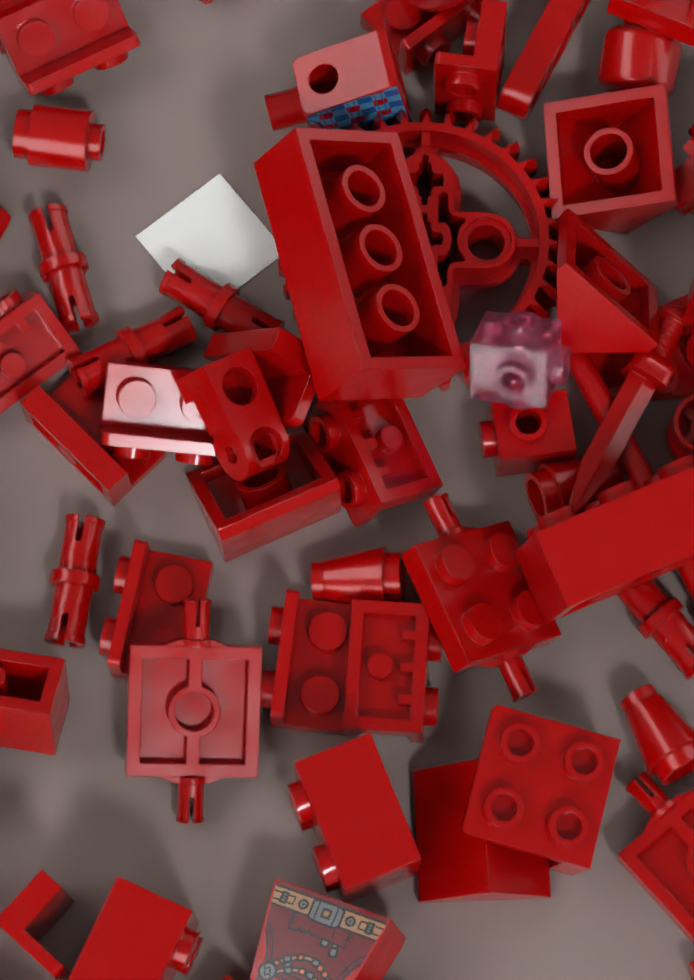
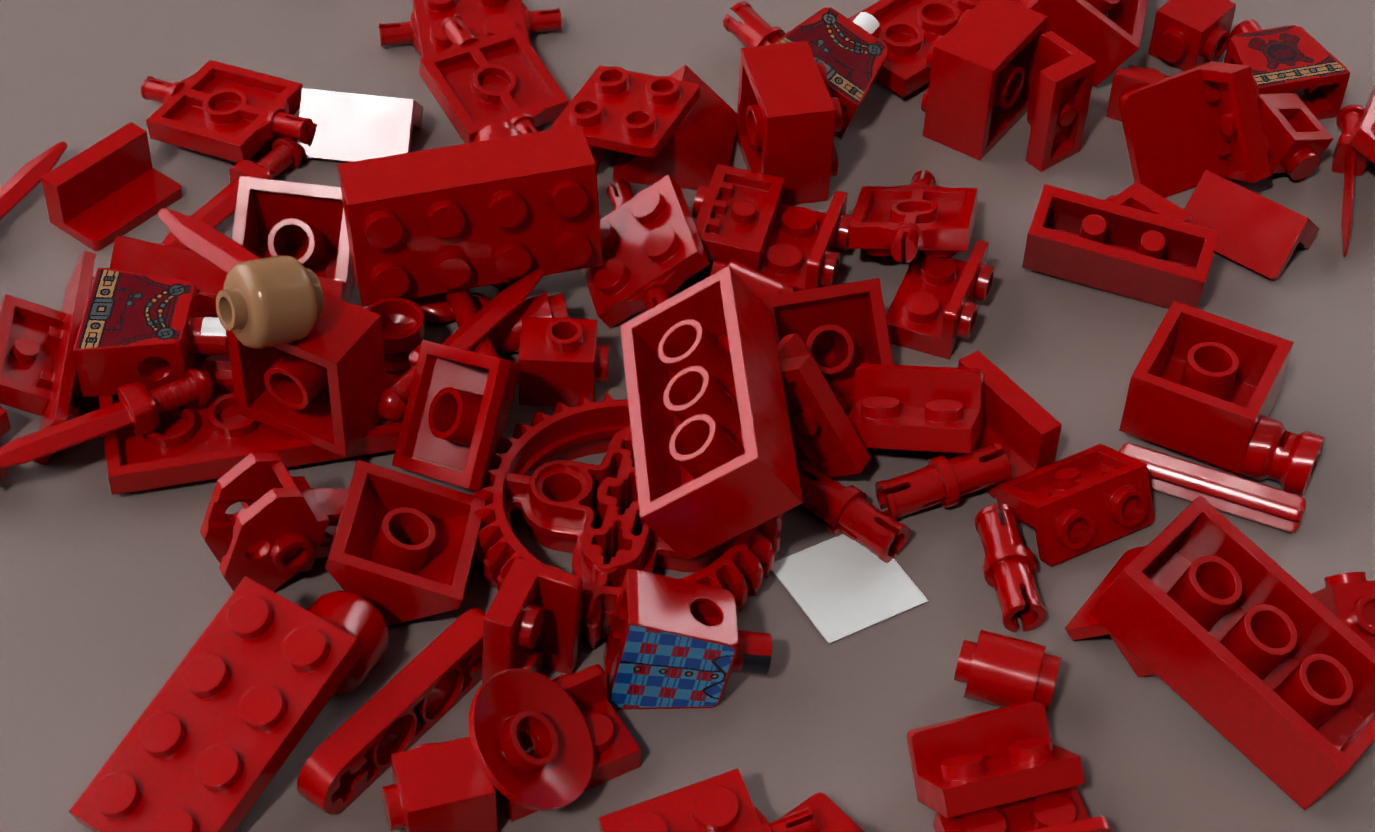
camera: 170 degrees left, 30 degrees down
red pin [44,513,106,648] -> none
red leg [176,346,290,481] -> none
clear pink brick [470,311,571,409] -> none

